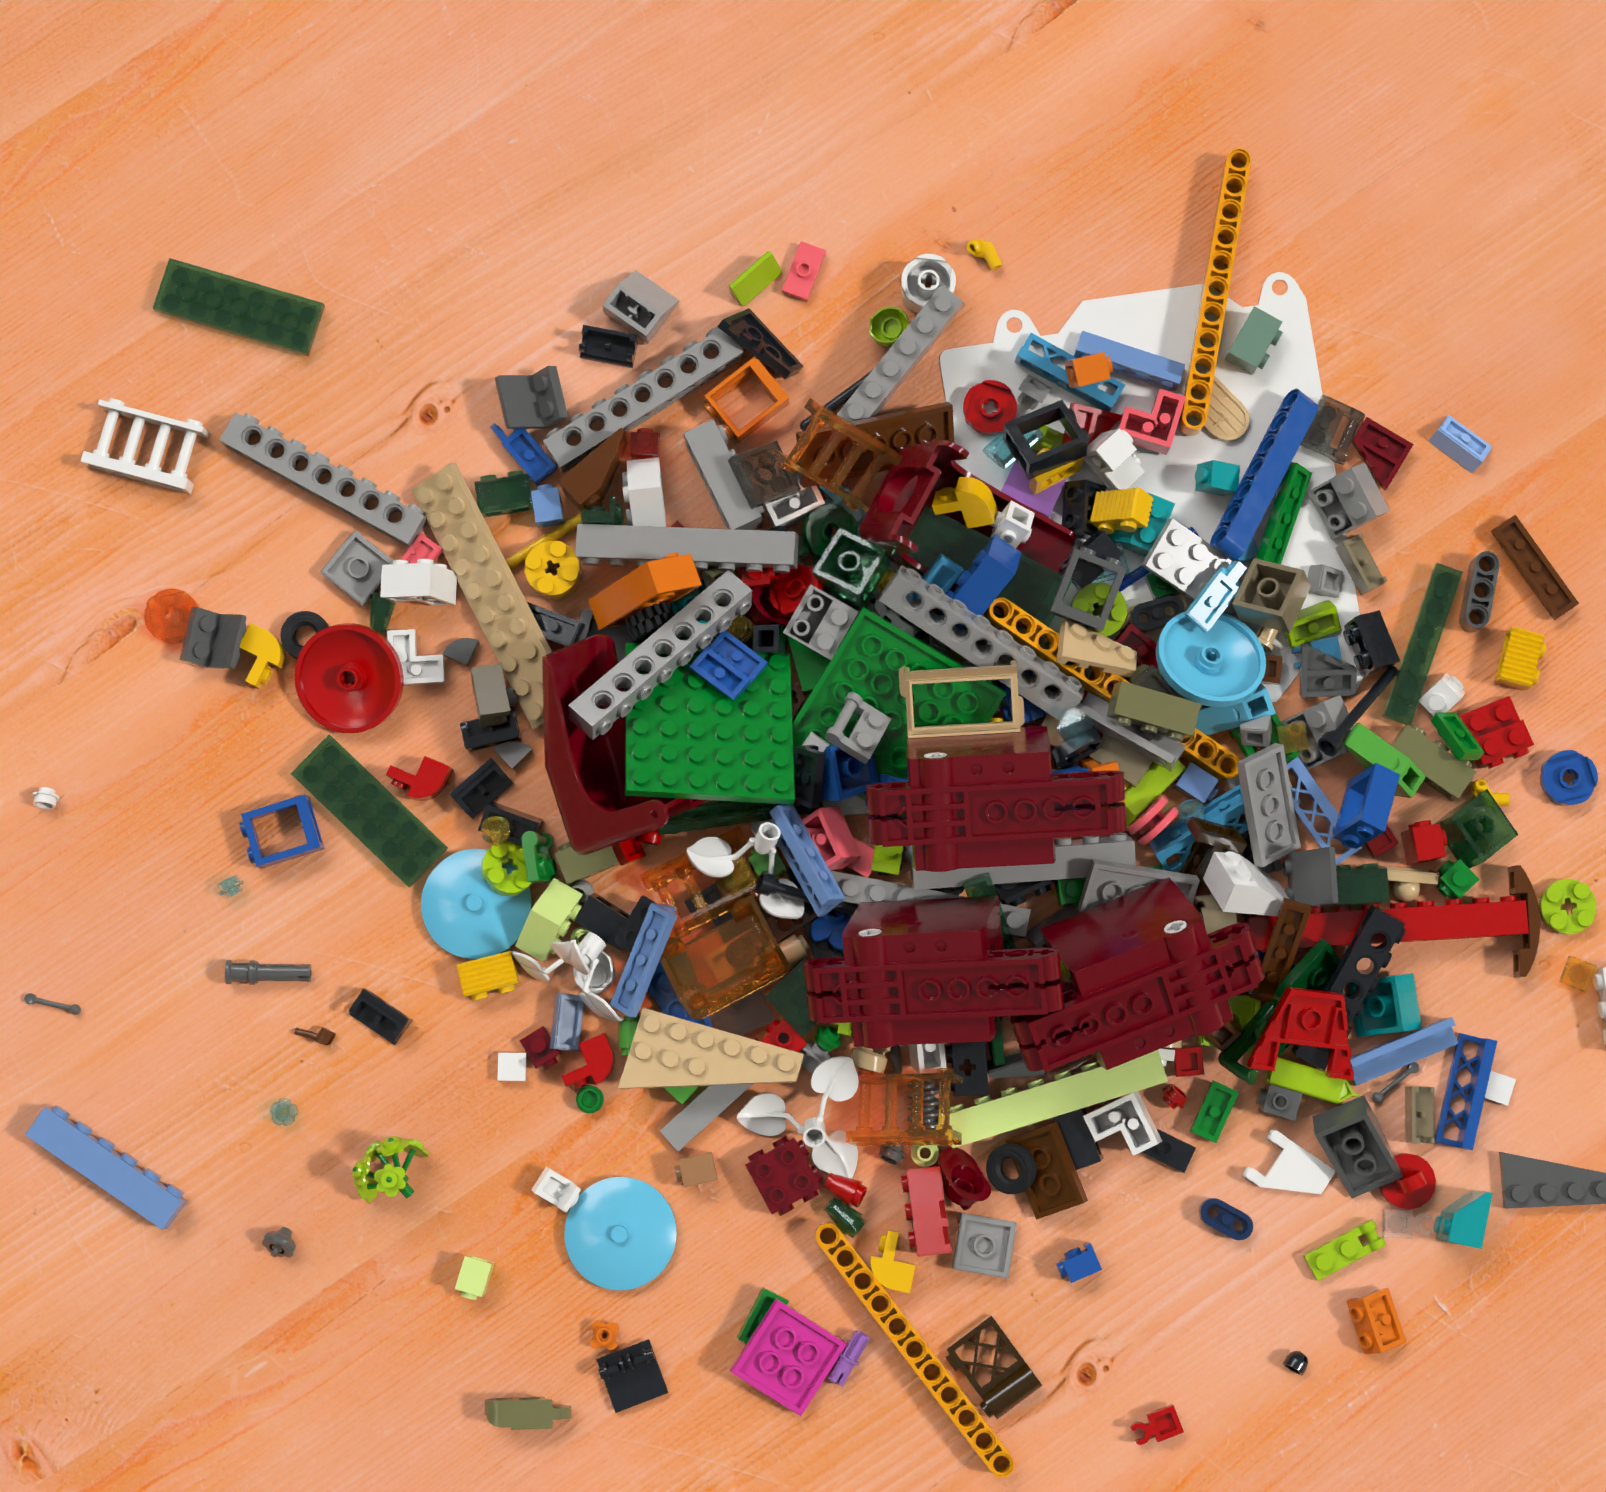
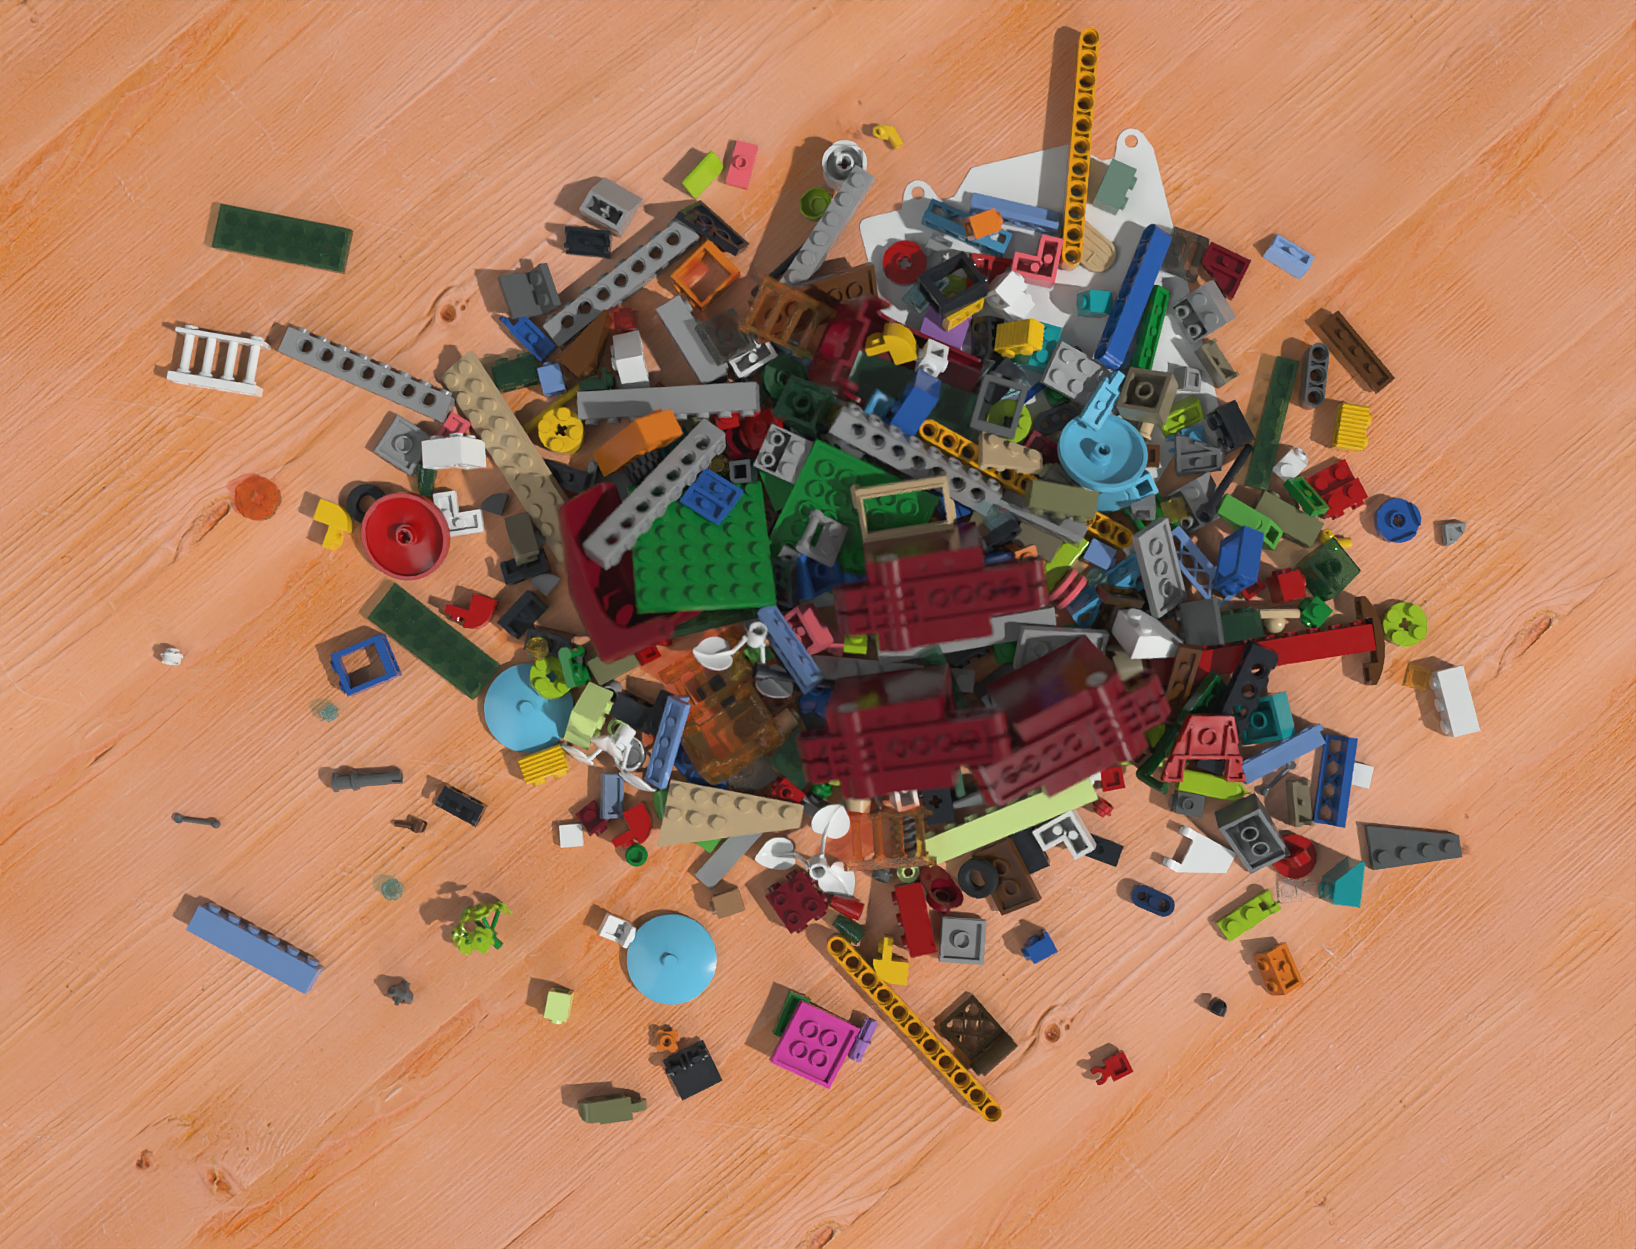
camera: 10 degrees left, 5 degrees up
dark grey bracket [179,607,247,669] -> none
green plate [1190,1080,1239,1143] -> none

